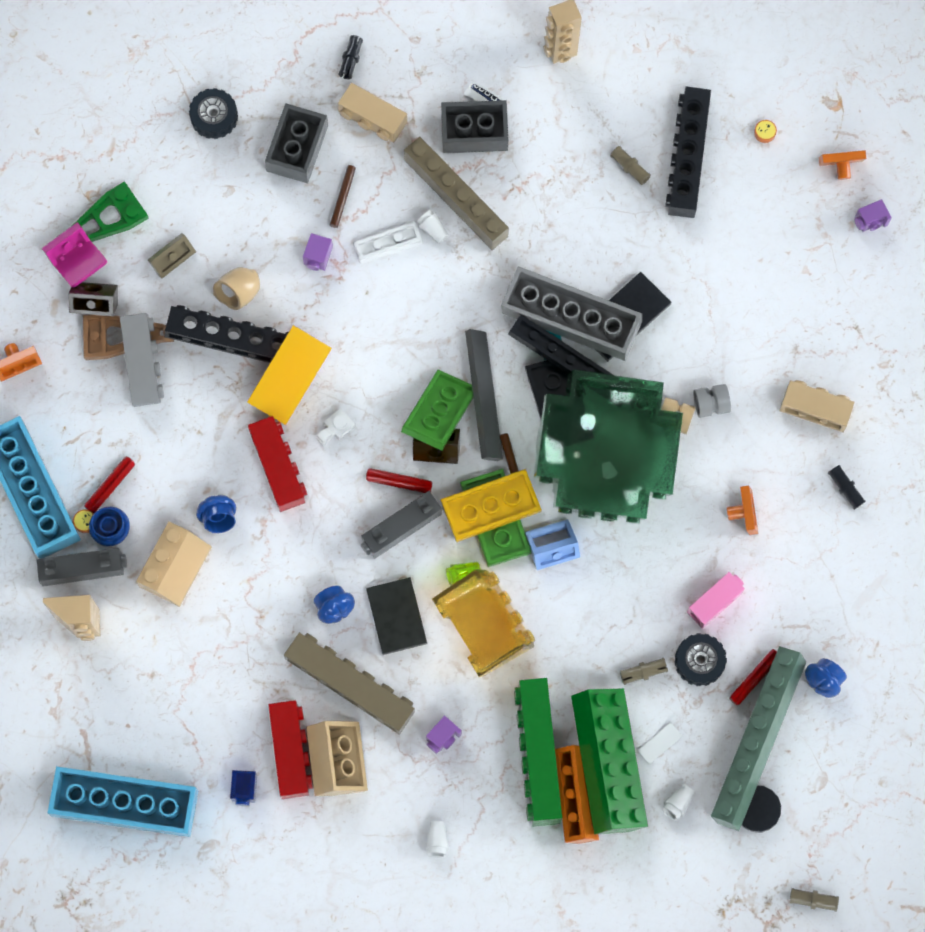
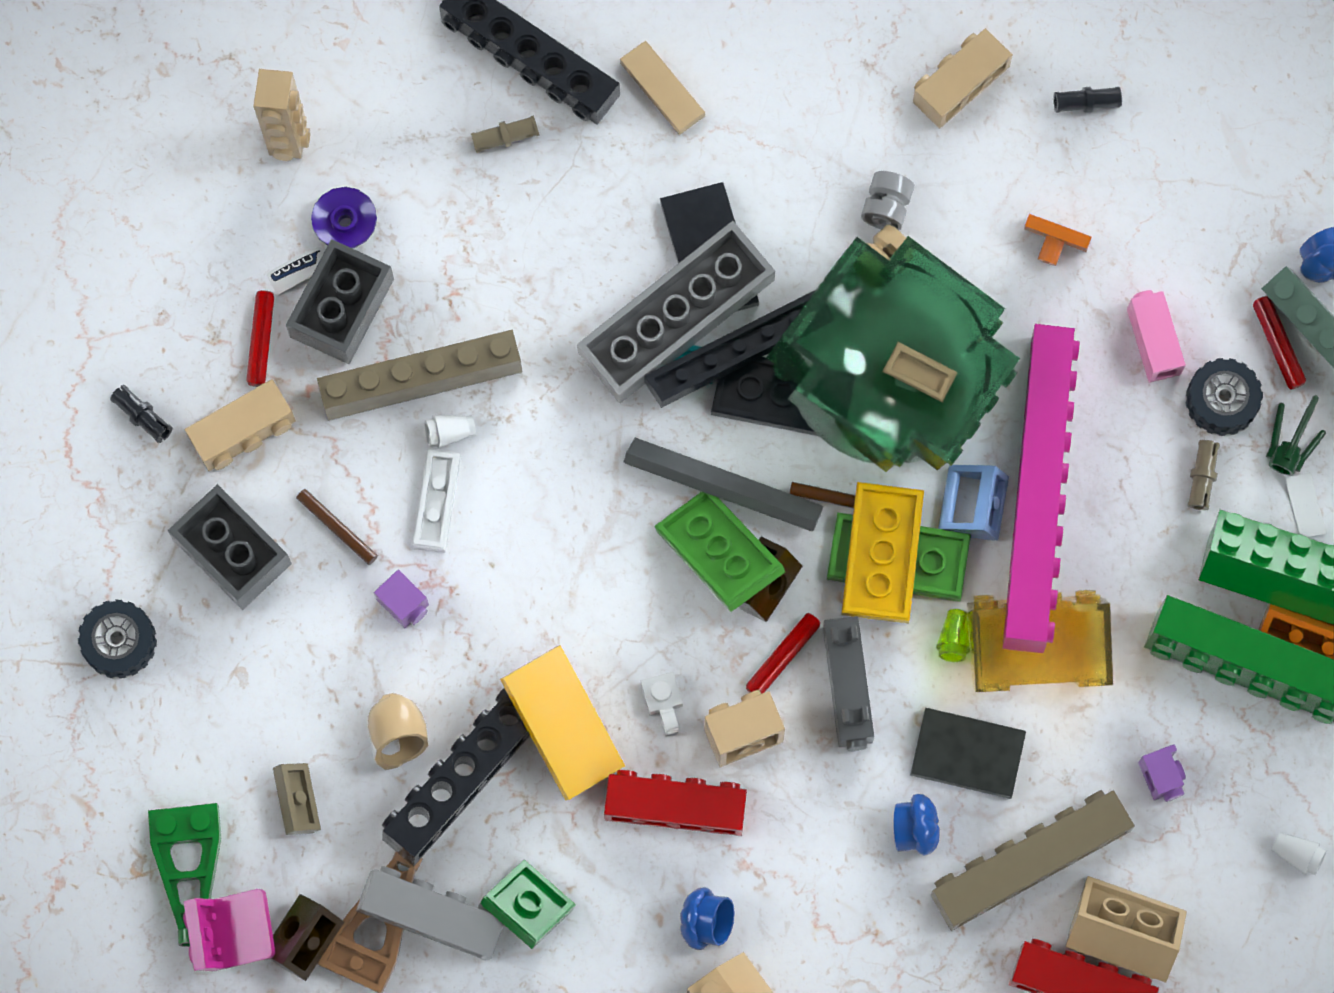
camera: 60 degrees left, 0 degrees up
none -> red axle [246,290,275,387]
none -> dark purple dish [311,187,377,248]
none -> tile [480,859,576,949]
none -> tan tile [620,40,705,135]
none -> tan brick [704,690,785,767]
none -> tan tile [882,342,958,403]
none -> dark pink brick [1002,324,1080,653]
none -> dark green plant [1266,395,1326,476]

